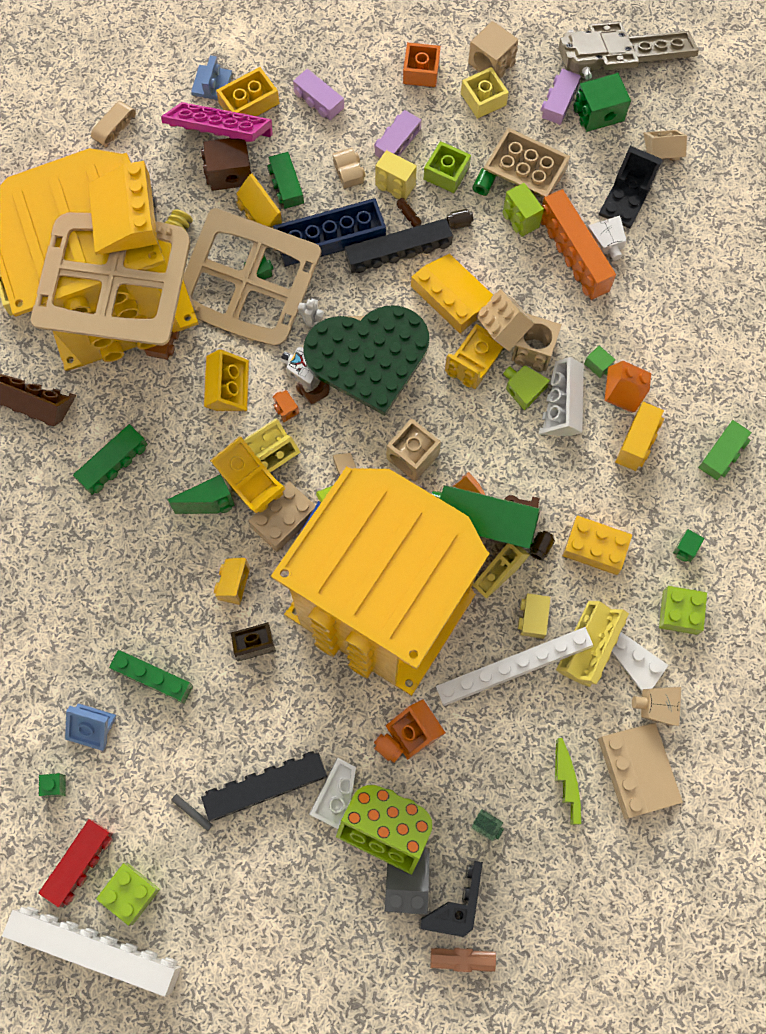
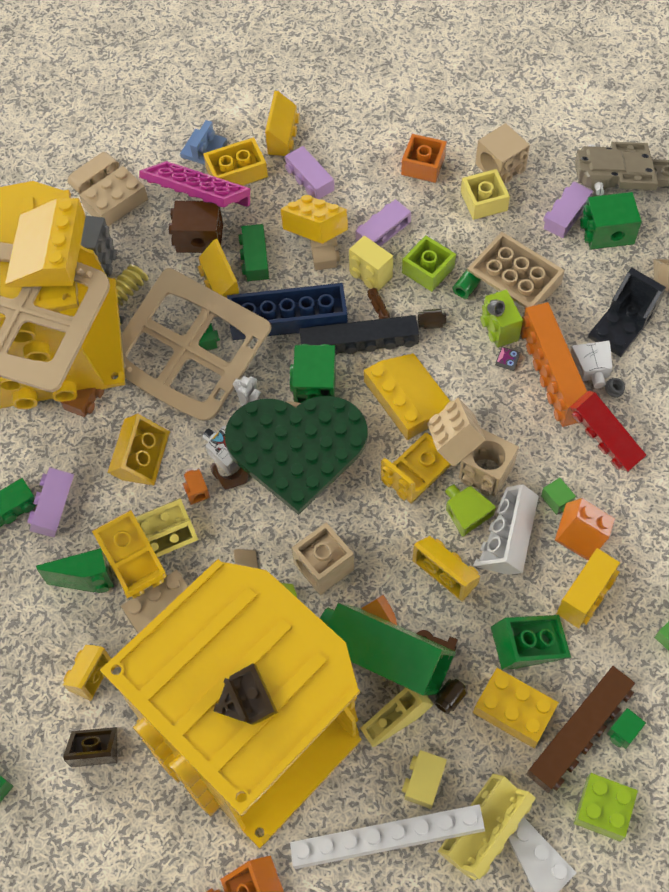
camera: 15 degrees right, 10 degrees down
none -> lavender brick [27,467,74,537]
none -> tan brick [79,166,148,226]
none -> dark brown slope [213,663,278,725]
none -> yellow slope [265,90,300,156]
none -> yellow brick [280,195,348,244]
none -> green brick [290,344,336,403]
none -> yellow slope [412,536,480,601]
none -> dark grey hinge [487,299,505,317]
none -> green slope [491,615,571,670]
none -> tile [495,347,521,371]
none -> reddish brown brick [526,666,635,794]
none -> red brick [569,391,646,472]
none -> dark grey plate [605,378,625,398]

